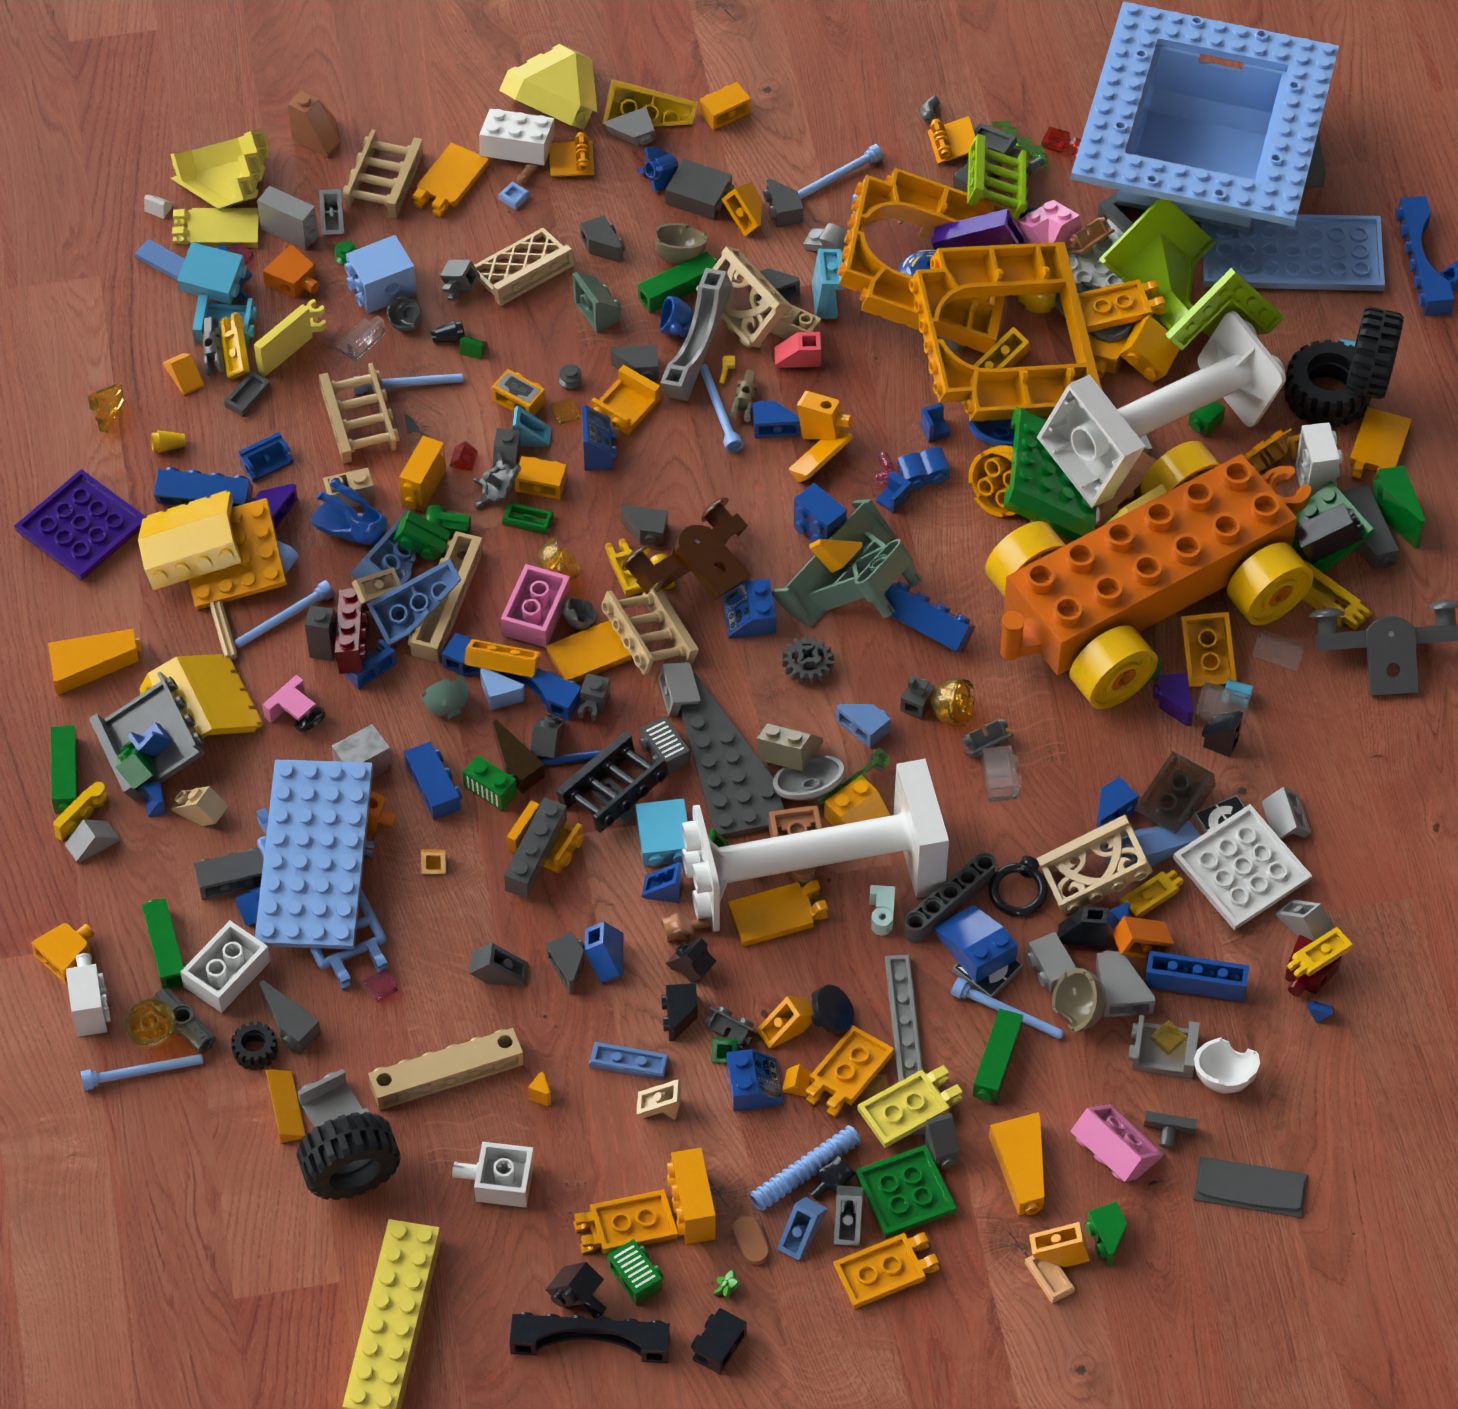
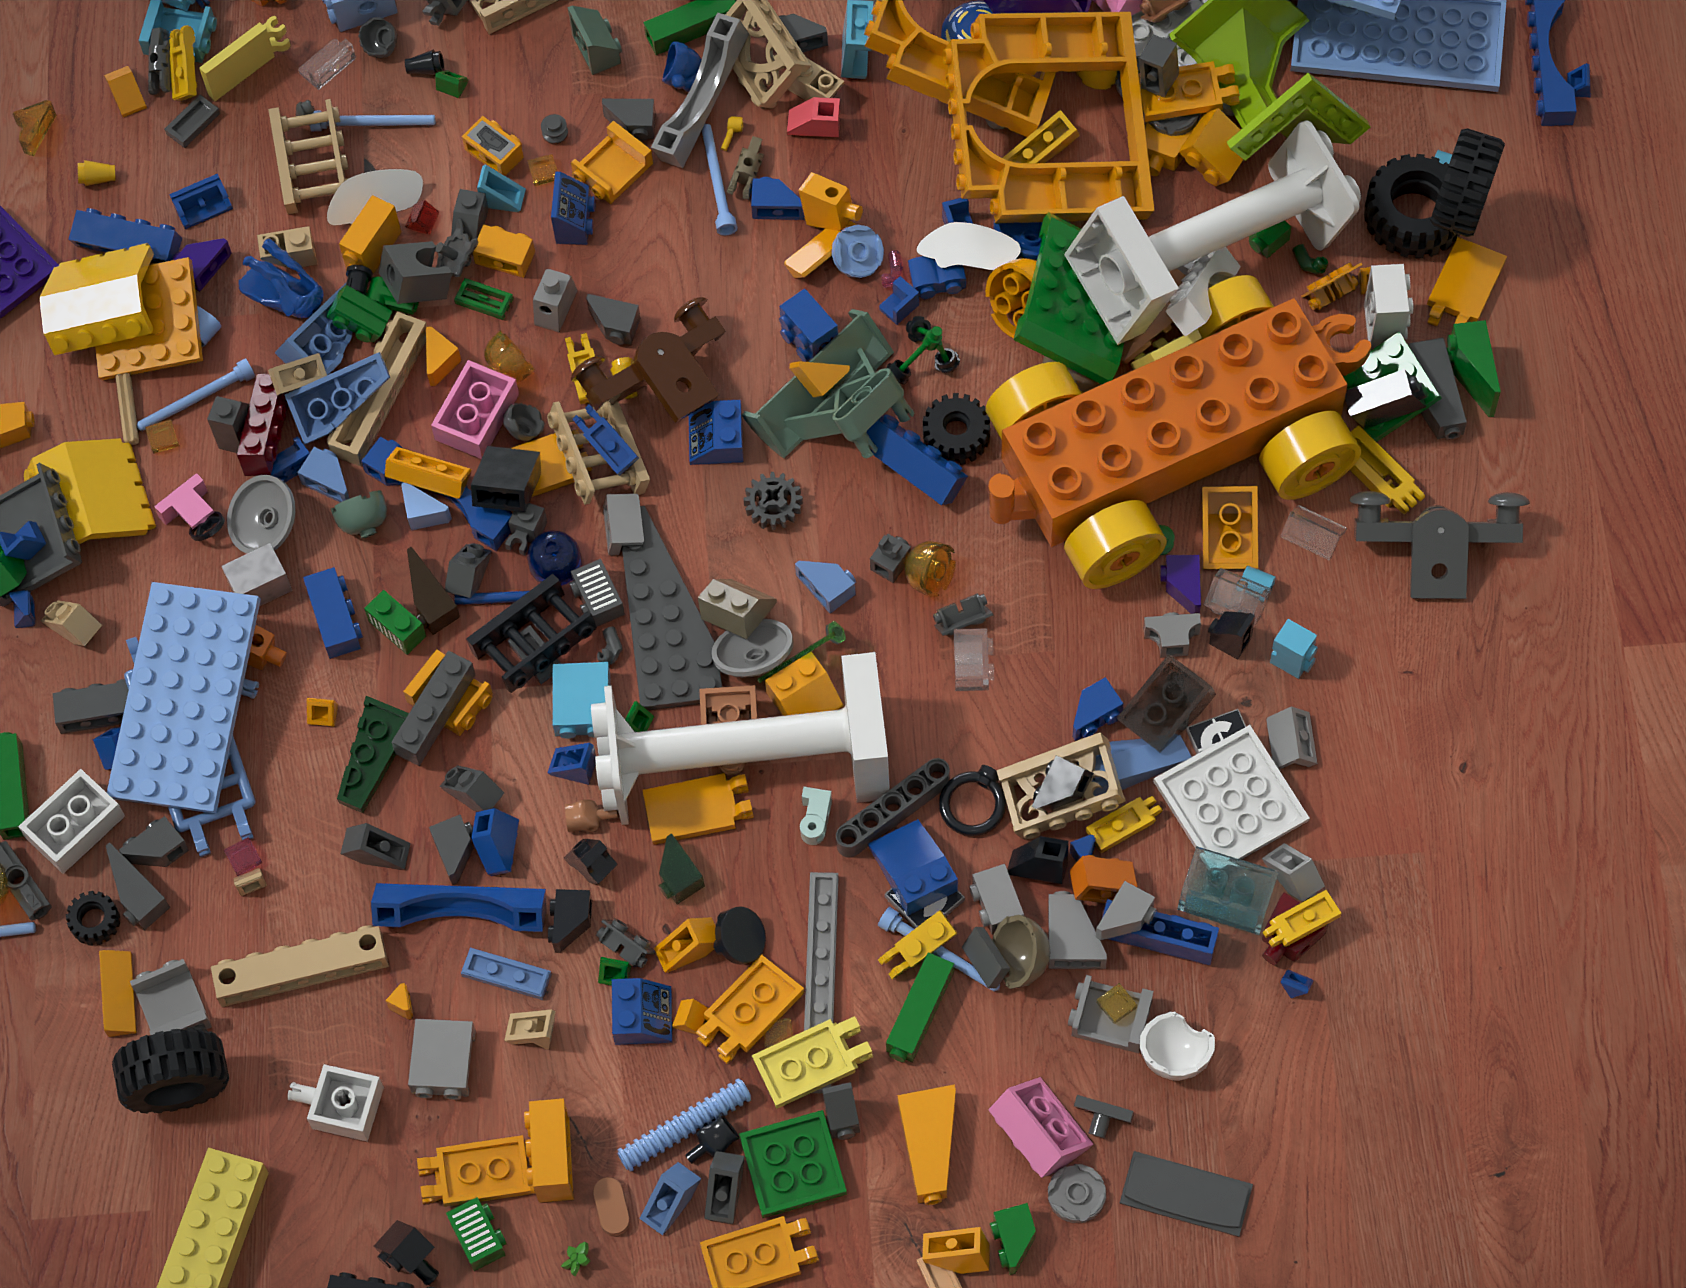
camera: 10 degrees right, 10 degrees up
none -> dark grey slope [119,816,189,867]
none -> clear yellow tile [145,419,179,454]
none -> light grey dish [227,475,295,554]
none -> tan slope [234,868,266,896]
none -> dark grey arm [295,100,315,116]
none -> medium blue slope [298,447,350,503]
none -> white sticker [327,169,423,225]
none -> dark green wing [337,696,409,813]
none -> black bush [346,265,373,296]
none -> blue arch [371,883,547,932]
none -> dark grey piece [379,241,452,304]
none -> light grey panel [408,1019,476,1100]
none -> light orange slope [426,327,462,386]
none -> dark grey slope [440,765,504,812]
none -> black brick [471,446,541,512]
none -> clear blue cylinder [527,530,582,585]
none -> light grey torso [533,269,577,332]
none -> blue hinge [572,404,639,476]
none -> dark grey arm [597,627,623,665]
none -> clear green slope [658,833,705,905]
none -> light blue tile [832,225,884,278]
none -> yellow hinge [878,910,958,979]
none -> black plant [887,316,960,384]
none -> white sticker [917,222,1021,270]
none -> black tyre [923,393,990,465]
none -> dark grey tile [962,927,1010,988]
none -> slope [1031,755,1094,812]
none -> light grey tile [1048,1164,1106,1223]
none -> light grey slope [1096,881,1157,940]
none -> dark grey brick [1139,34,1179,98]
none -> light grey brick [1143,612,1201,658]
none -> white arch [1166,247,1241,337]
none -> clear light blue slope [1177,846,1279,935]
none -> medium azure brick [1270,619,1318,679]
none -> dark green arm [1292,244,1329,275]

